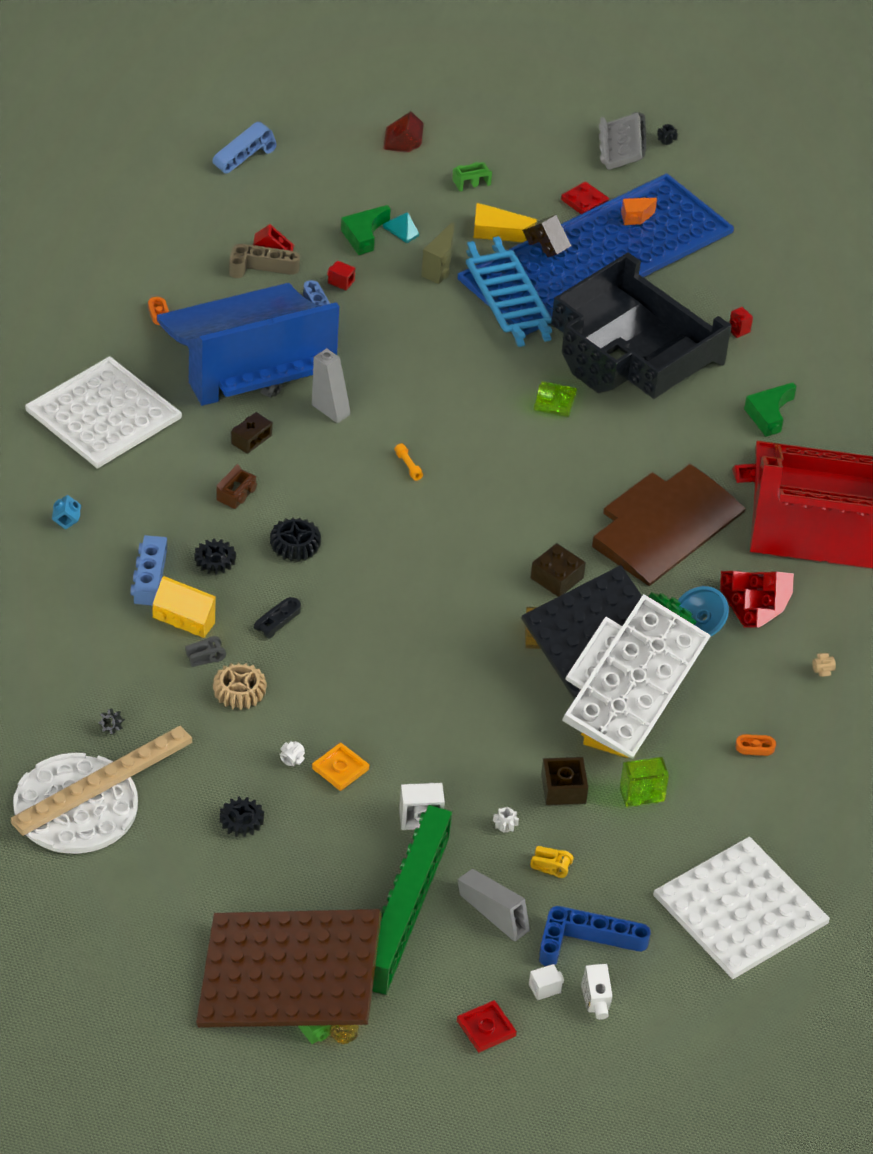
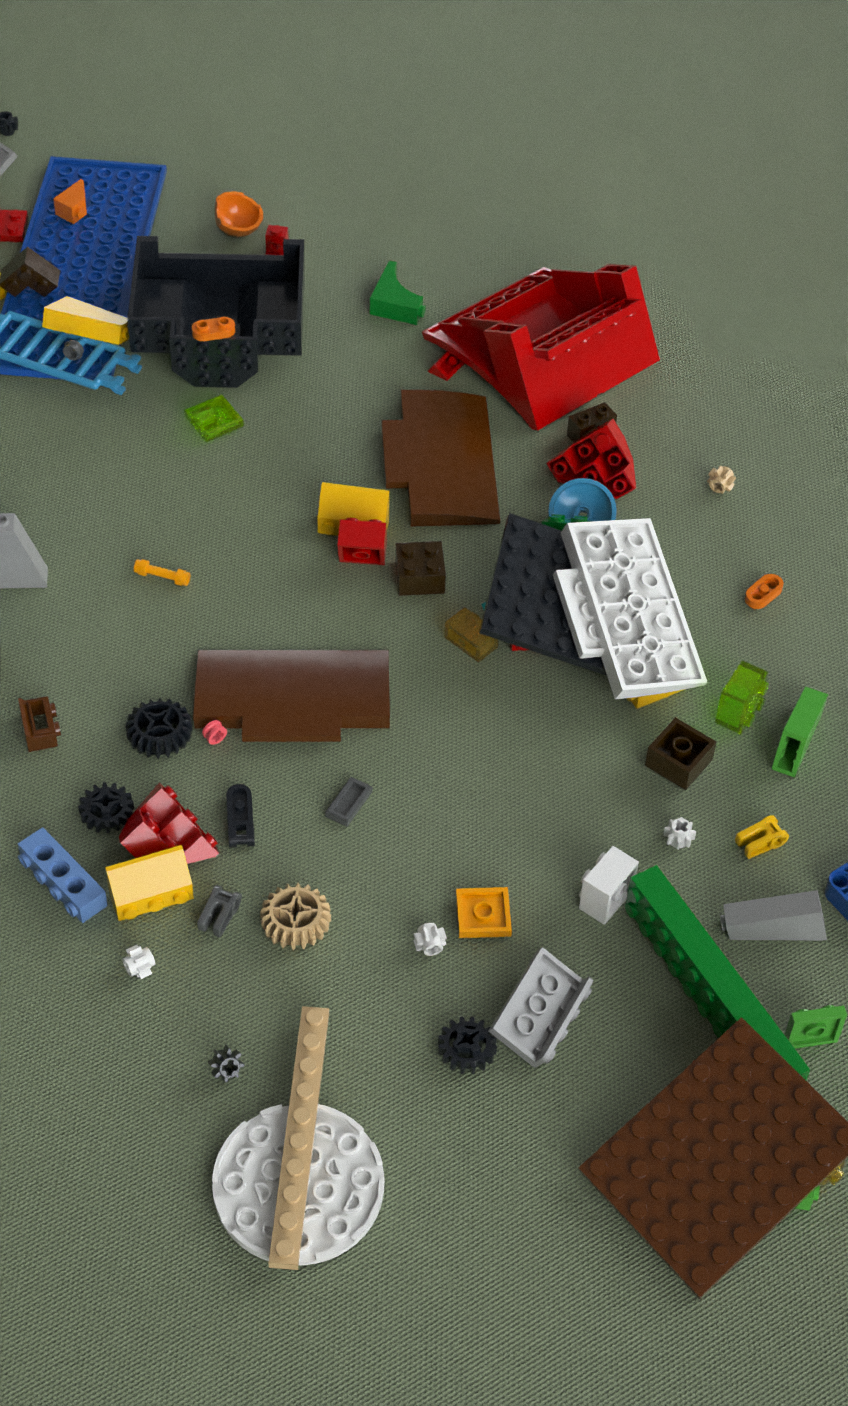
camera: 45 degrees left, 5 degrees up
none -> yellow slope [42,296,129,345]
none -> dark grey plate [63,340,84,360]
none -> red brick [119,782,219,864]
none -> white gear [122,945,156,979]
none -> orange plate [192,317,235,341]
none -> reddish brown slope [193,650,390,742]
none -> coral bush [202,720,227,745]
none -> orange cylinder [215,191,263,238]
none -> yellow slope [317,482,390,536]
none -> dark grey tile [325,777,372,827]
none -> red brick [337,518,387,565]
none -> light grey bracket [488,947,594,1068]
none -> dark brown brick [567,402,617,443]
none -> bright green slope [772,686,828,778]
none -> bright green plate [785,1005,847,1048]

